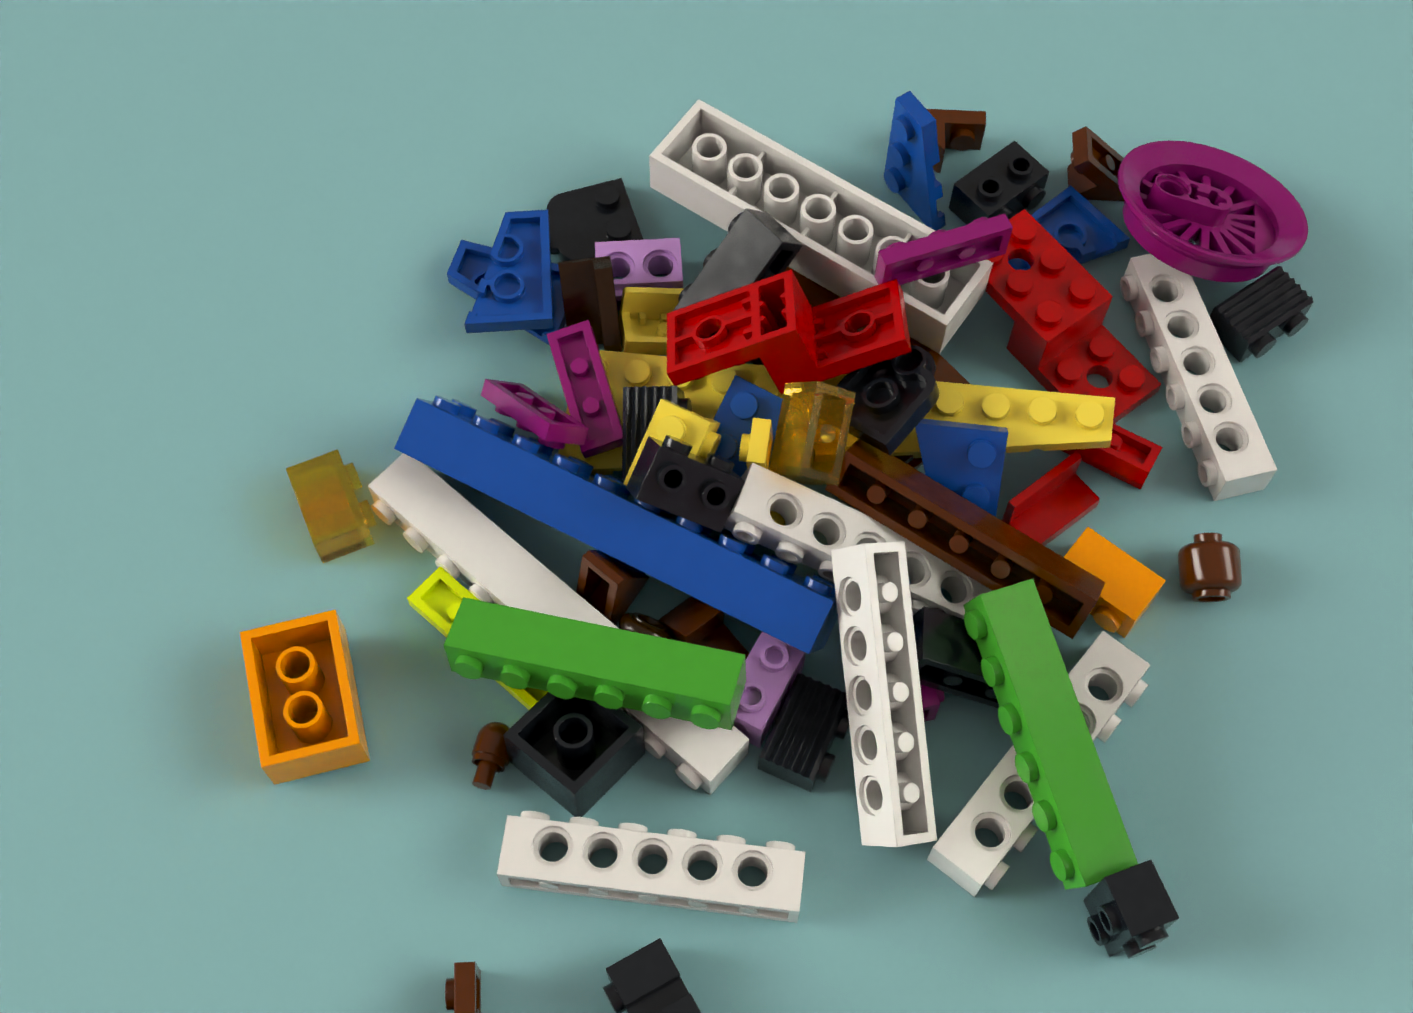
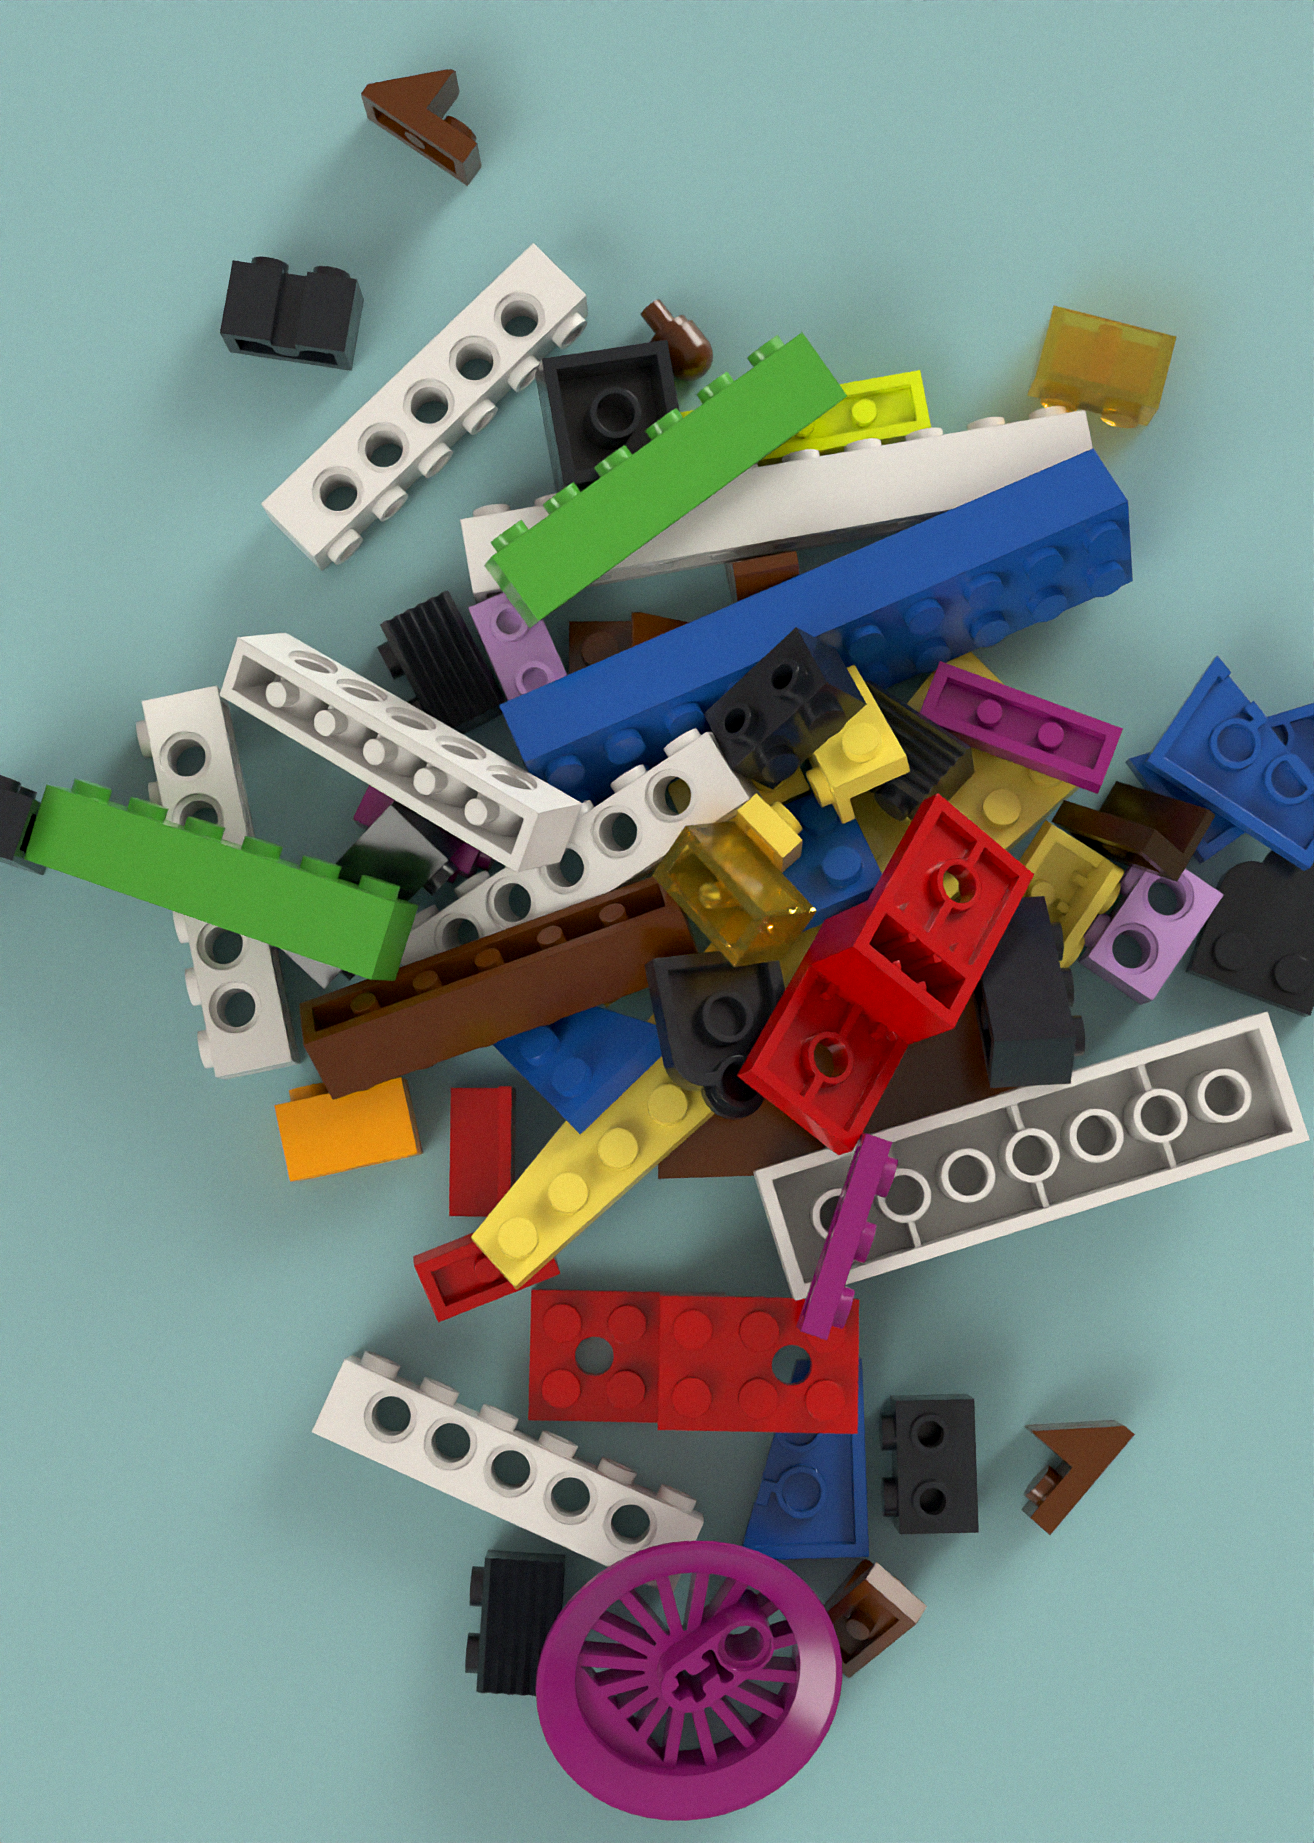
camera: 130 degrees right, 20 degrees up
light orange brick [240,610,370,785] -> none
magenta plate [481,379,589,449] -> none
dark brown piece [619,612,674,640] -> none
blue wing [884,91,946,231] -> none
reddish brown head [1178,533,1242,602] -> none

